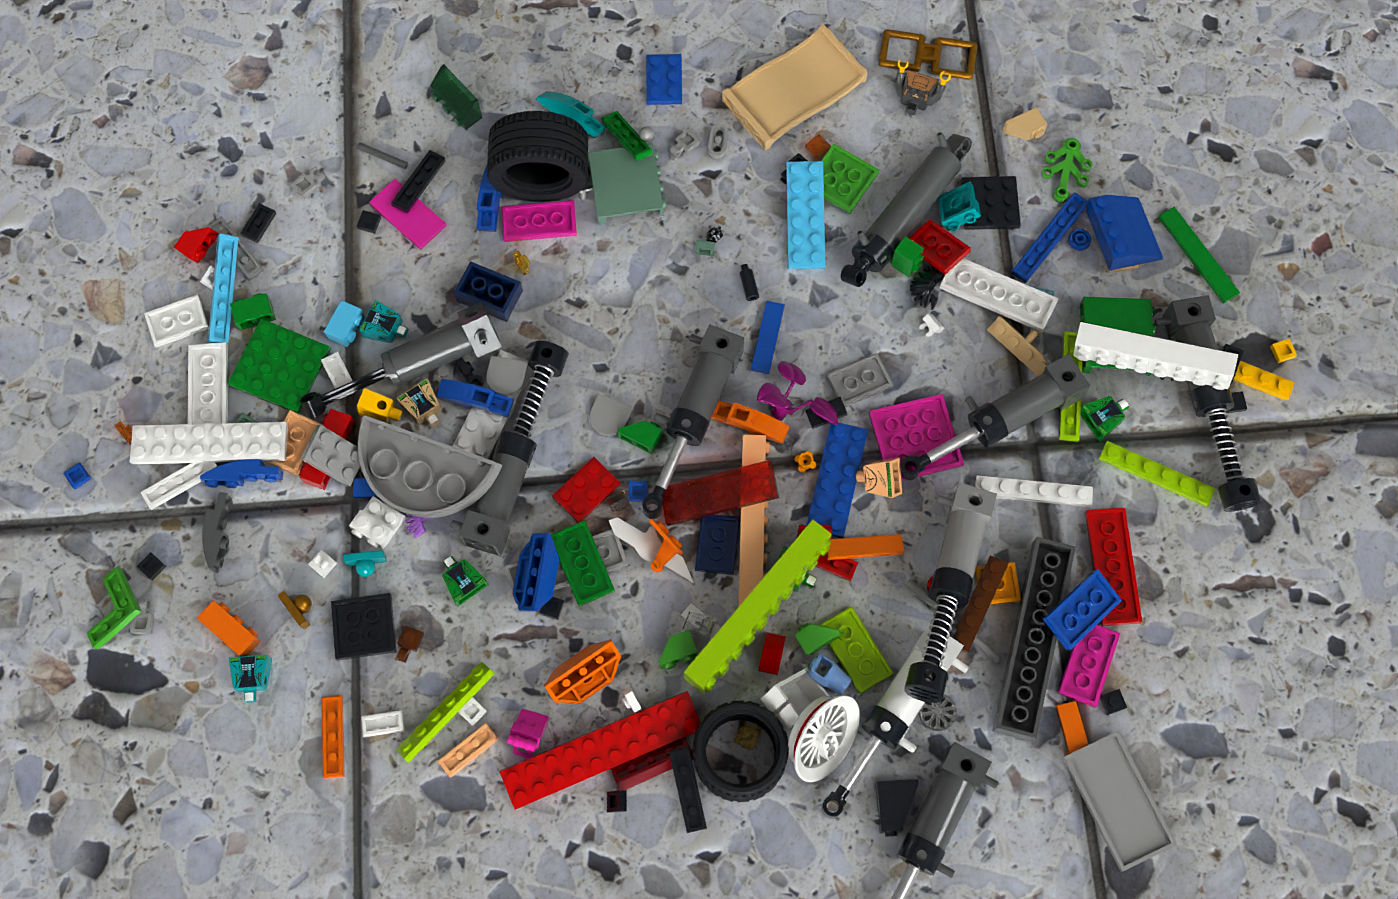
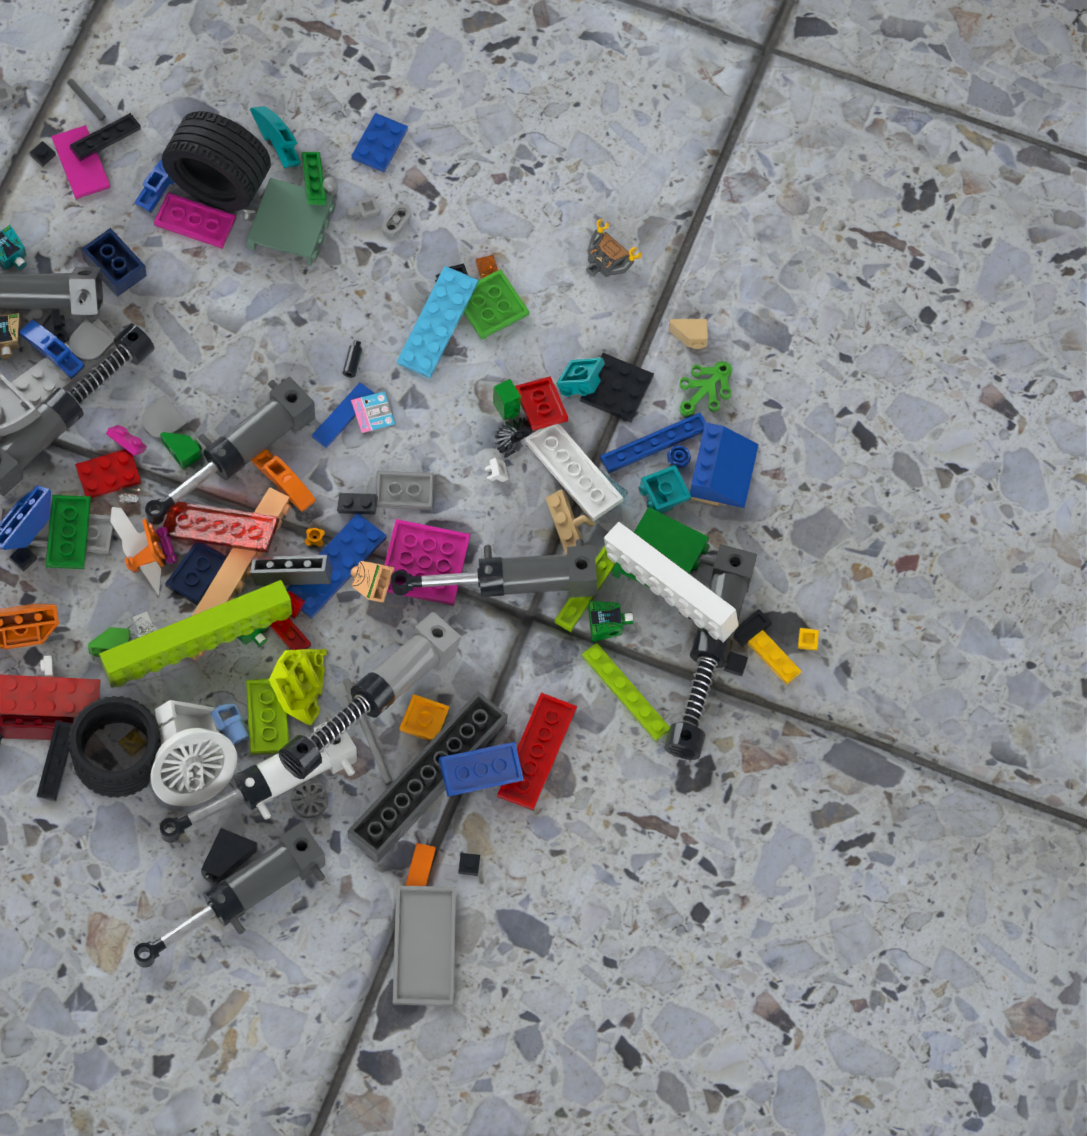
camera: 20 degrees right, 5 degrees down
clear green slope [430,64,482,130] -> none
clear yellow plate [512,250,530,275] -> none
blue tile [629,481,648,502] -> none
sand green tile [696,240,715,256] -> none
black plate [706,226,723,243] -> none
tan panel [722,24,867,151] -> none
magenta plant [757,361,838,426] -> none
red slope [758,632,786,675] -> none
bright green slope [795,623,845,655] -> none
orange tile [826,534,905,560] -> none
dark grey piece [841,132,972,287] -> none
pearl gold bar [879,29,978,80] -> none
reddish brown plate [953,555,1009,653] -> none
white plate [975,475,1093,507] -> none
dark pink tile [1057,625,1120,708] -> none
green tile [1158,207,1240,304] -> none
none -> dark pink plate [106,425,147,456]
none -> magenta axle [156,527,177,564]
none -> dark grey brick [250,555,333,586]
none -> neon yellow wedge [269,649,327,725]
none -> sticker [351,391,395,433]
none -> teal plate [638,465,691,513]

